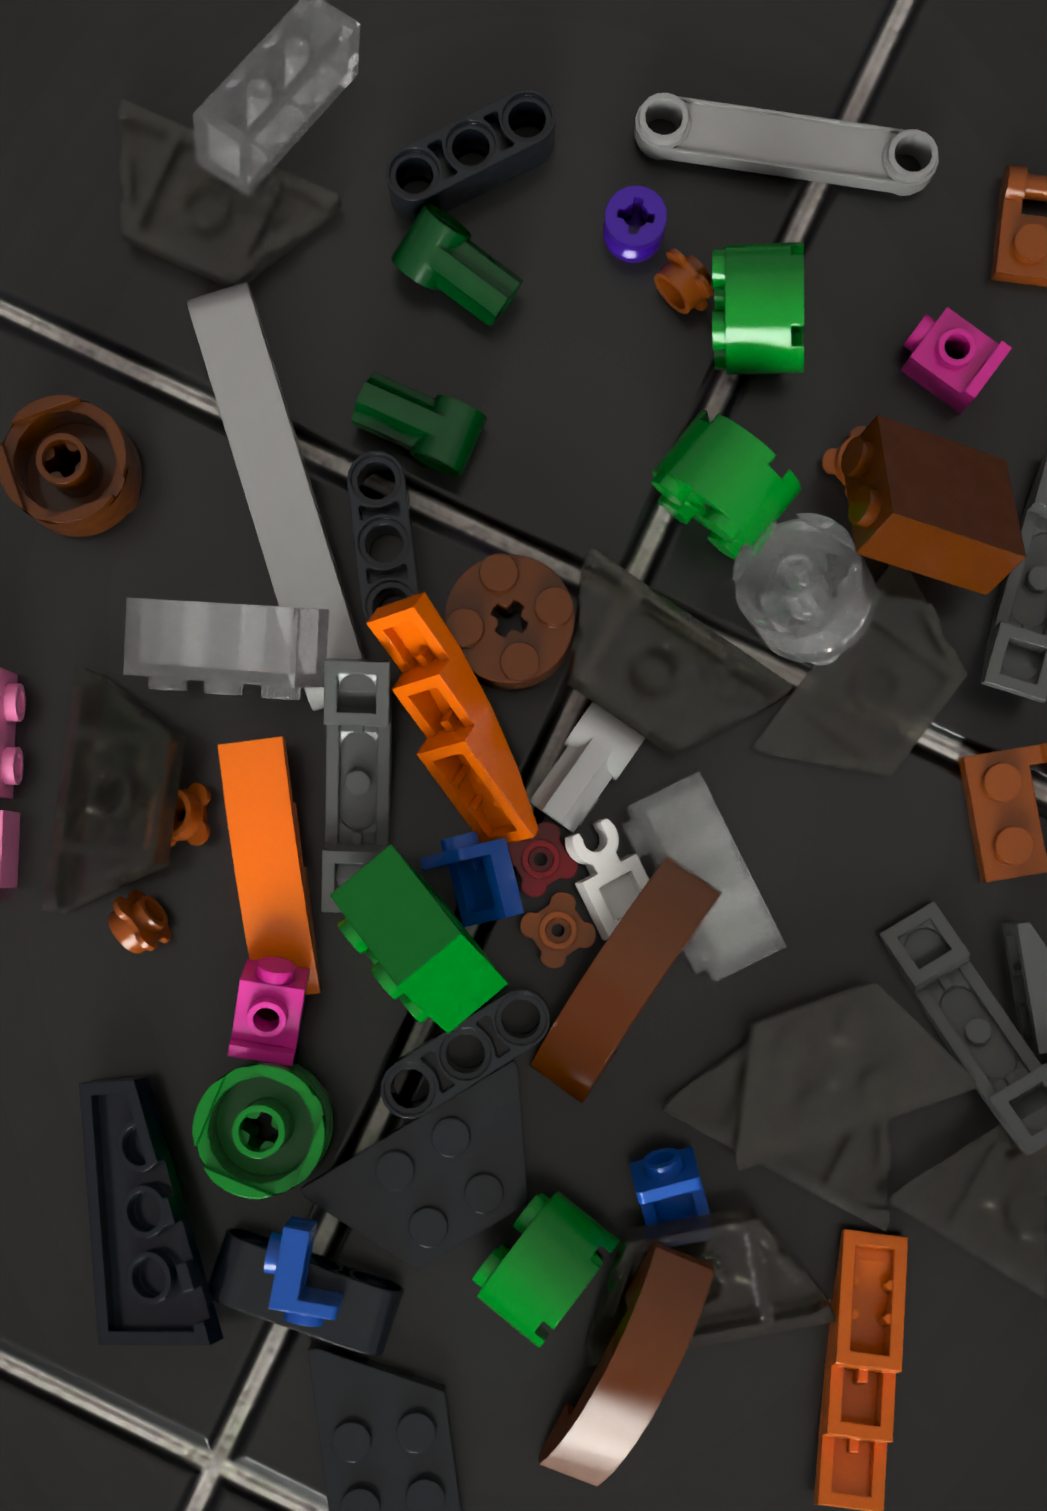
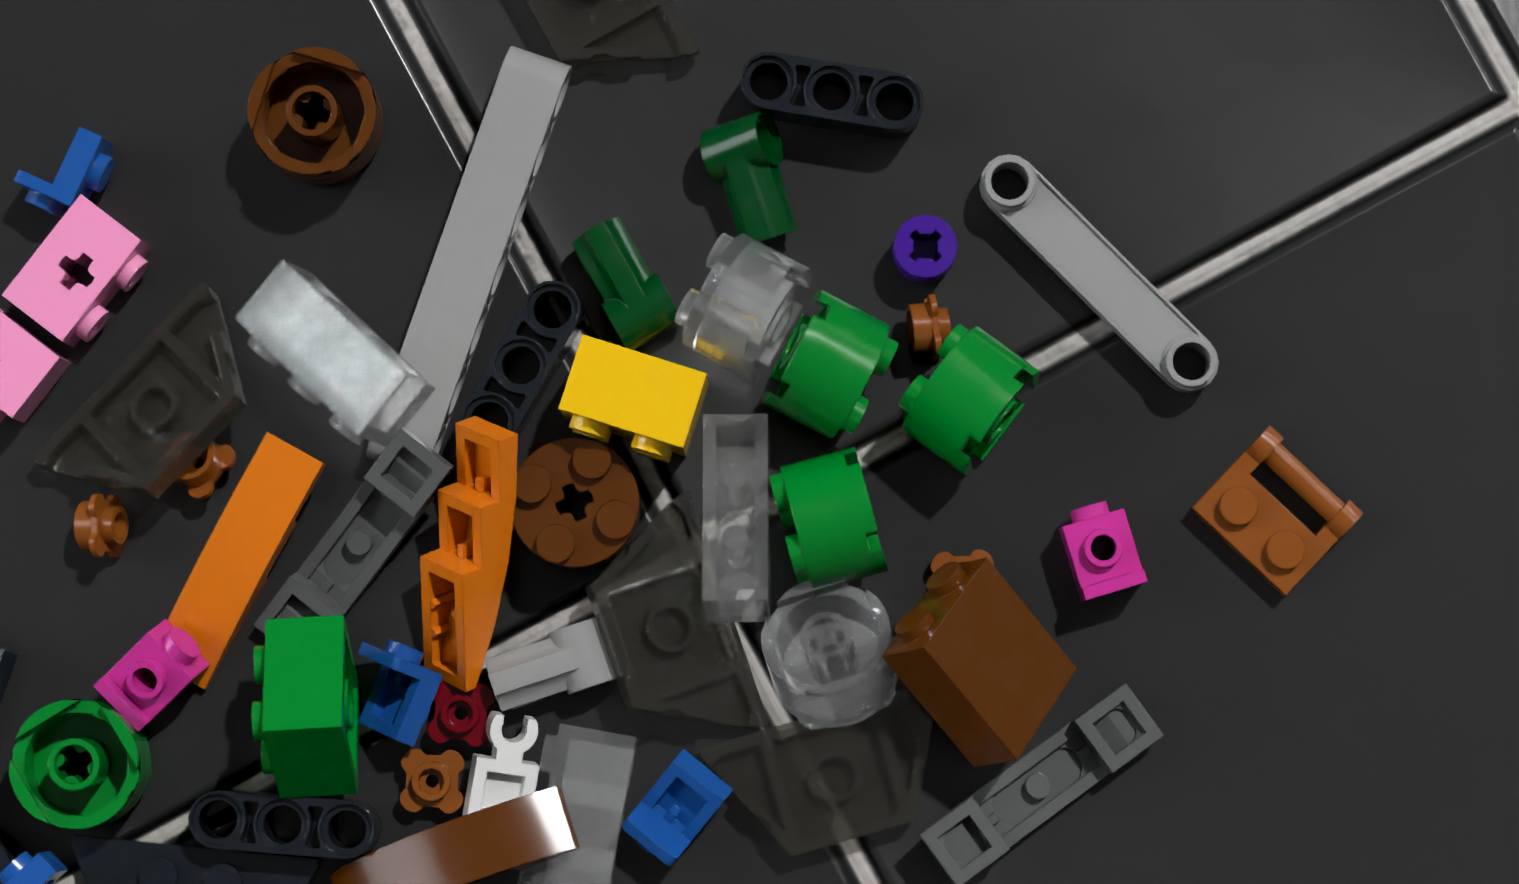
camera: 35 degrees right, 0 degrees up
none -> yellow brick [558,334,709,463]
none -> blue bracket [622,749,733,866]
none -> clear brick [675,233,813,383]
none -> clear brick [702,414,771,622]
none -> green brick [761,289,899,438]

